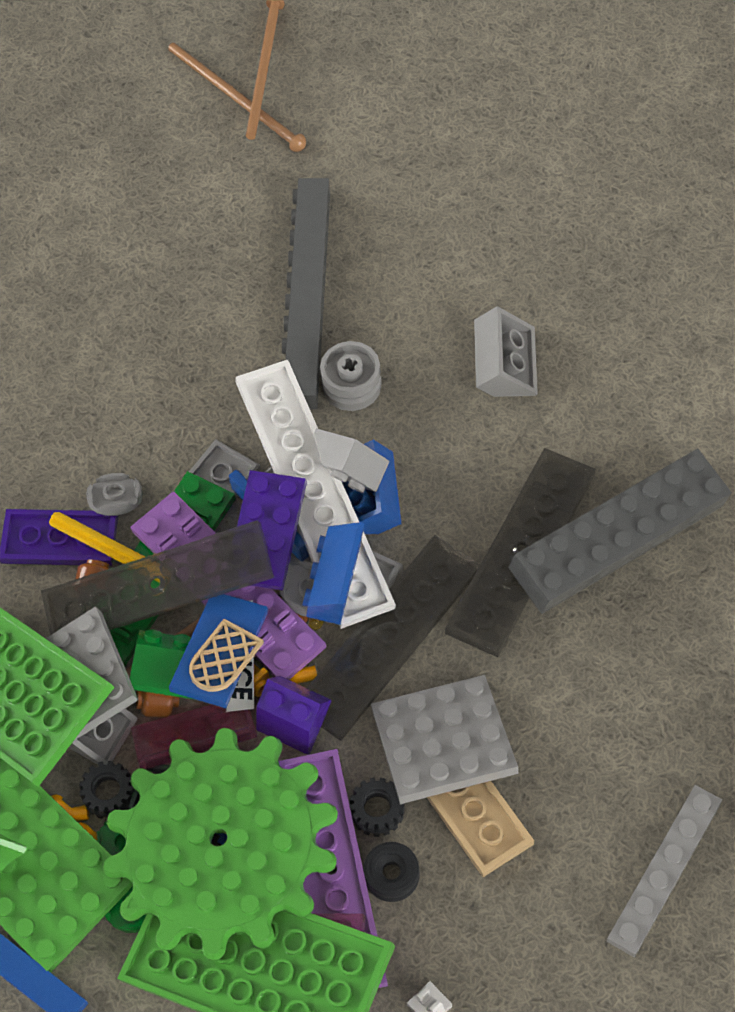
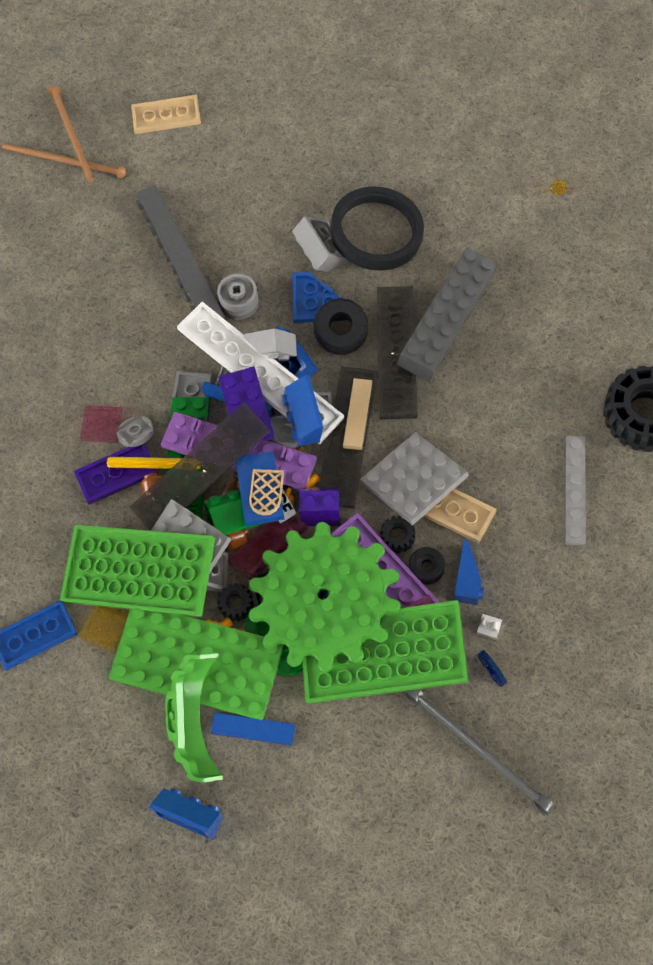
camera: 25 degrees left, 5 degrees up
none -> clear pink tile [80,406,123,443]
none -> tan tile [131,95,201,134]
none -> blue plate [292,272,347,323]
none -> black tyre [314,298,368,355]
none -> black tyre [330,186,424,271]
none -> tan tile [343,378,372,450]
none -> blue slope [454,540,484,605]

